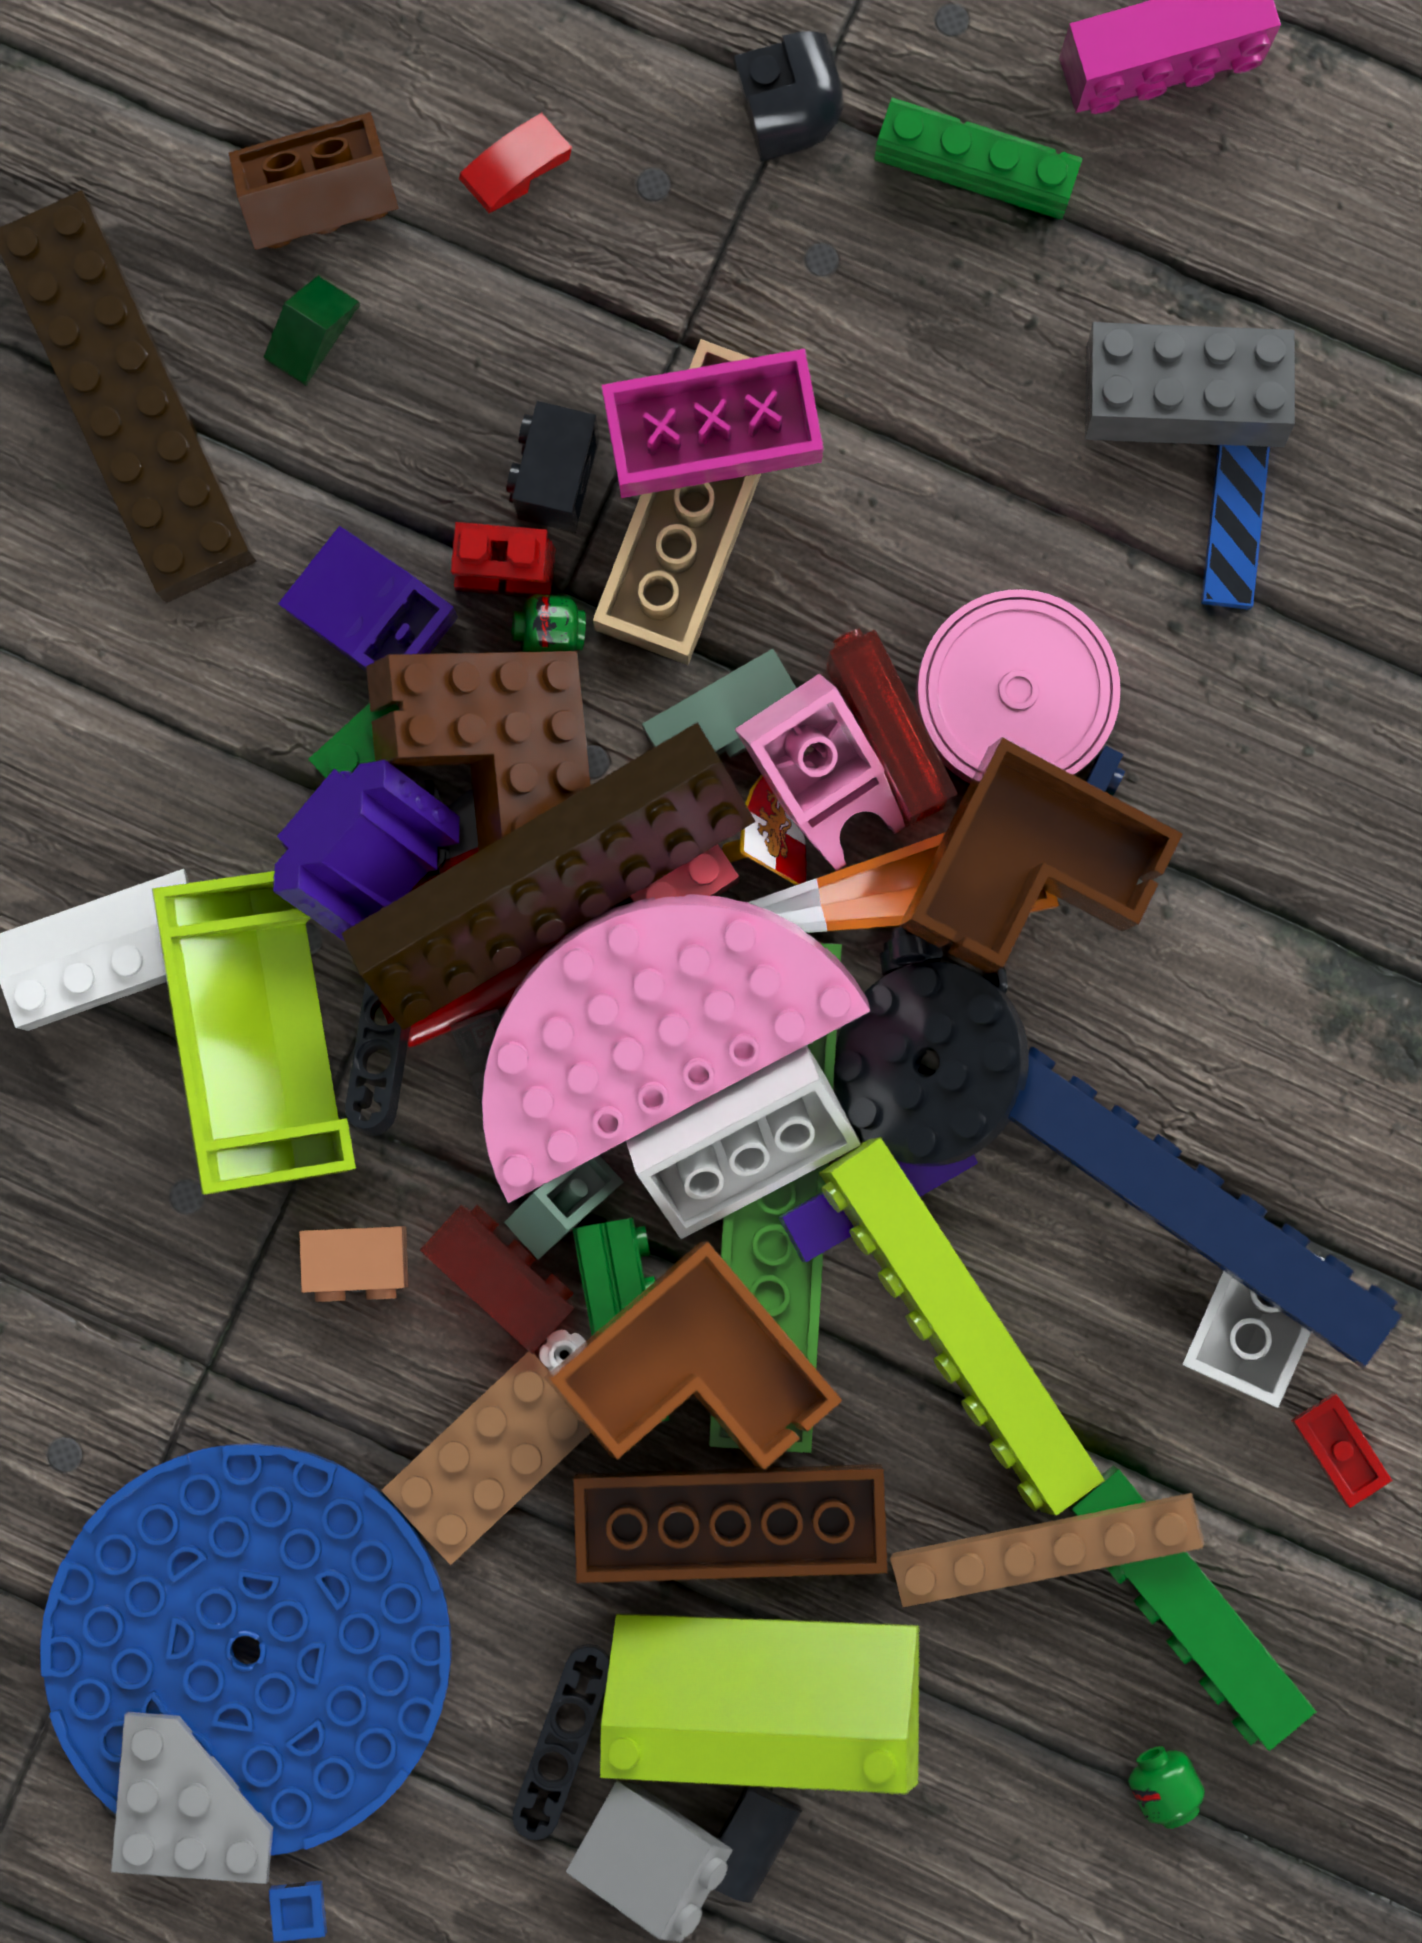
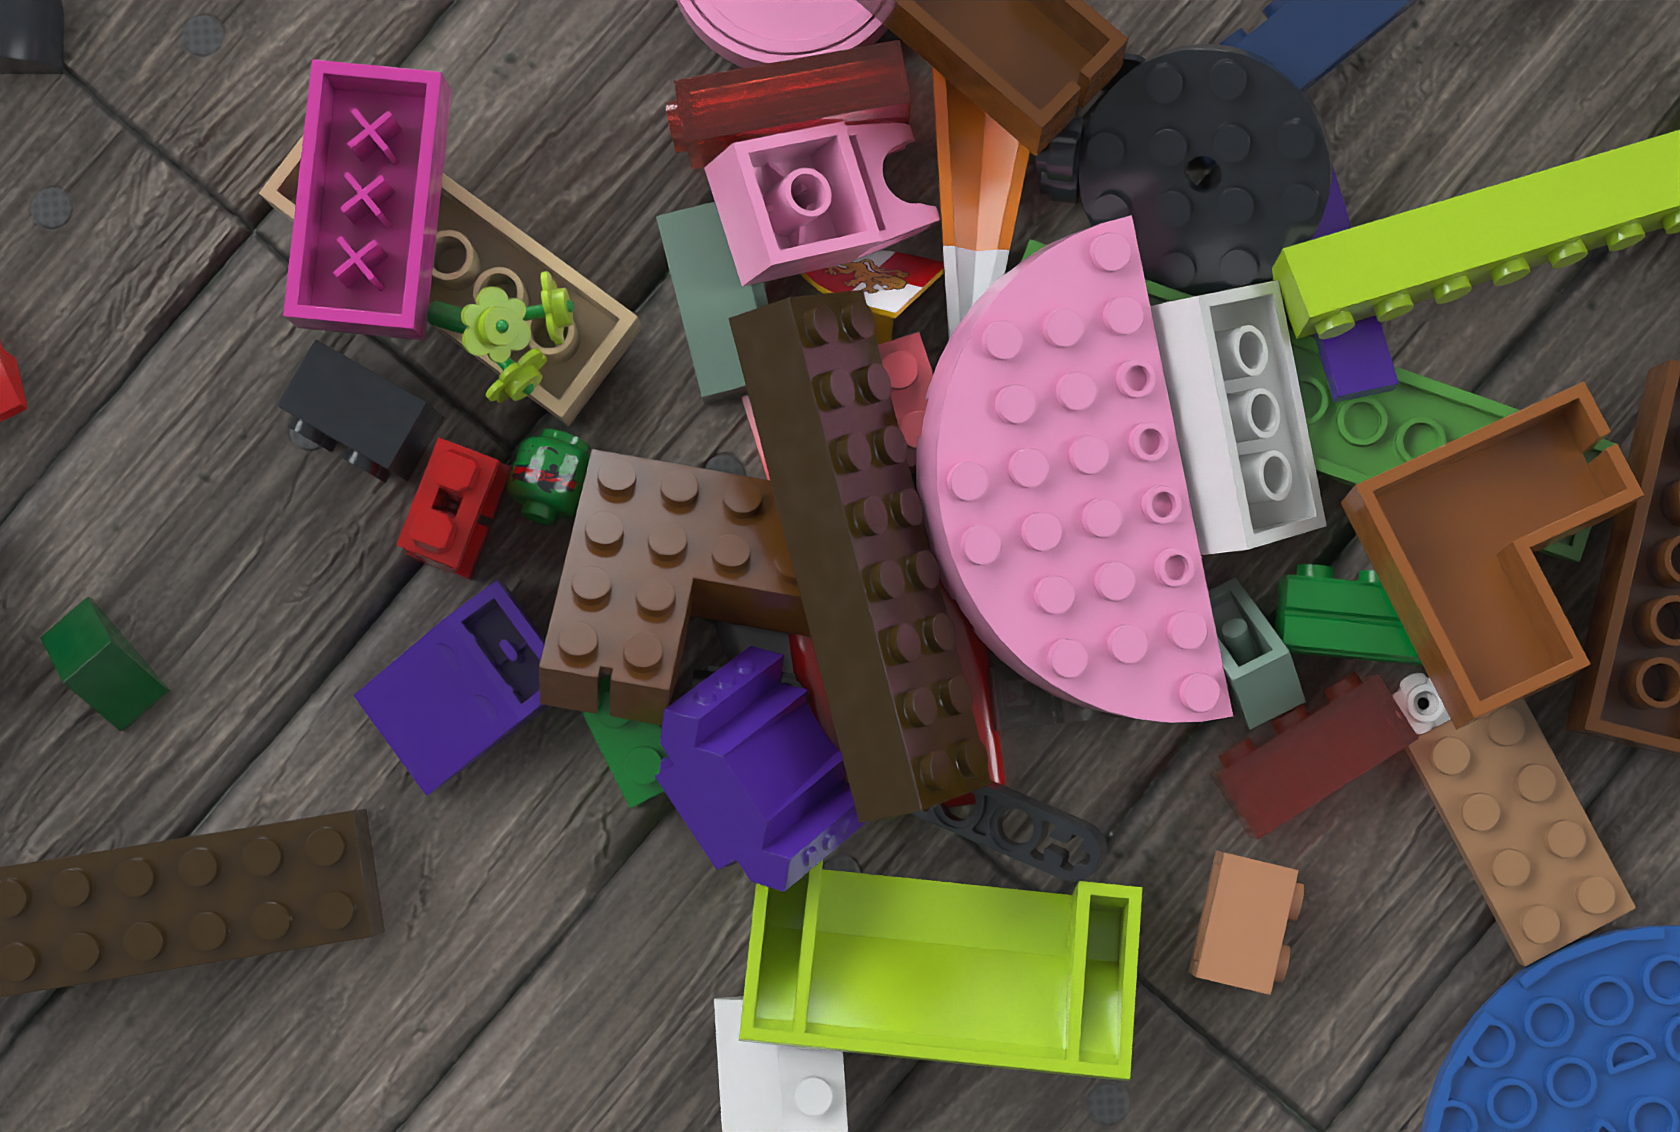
camera: 75 degrees left, 0 degrees up
none -> lime plant [427,271,575,403]

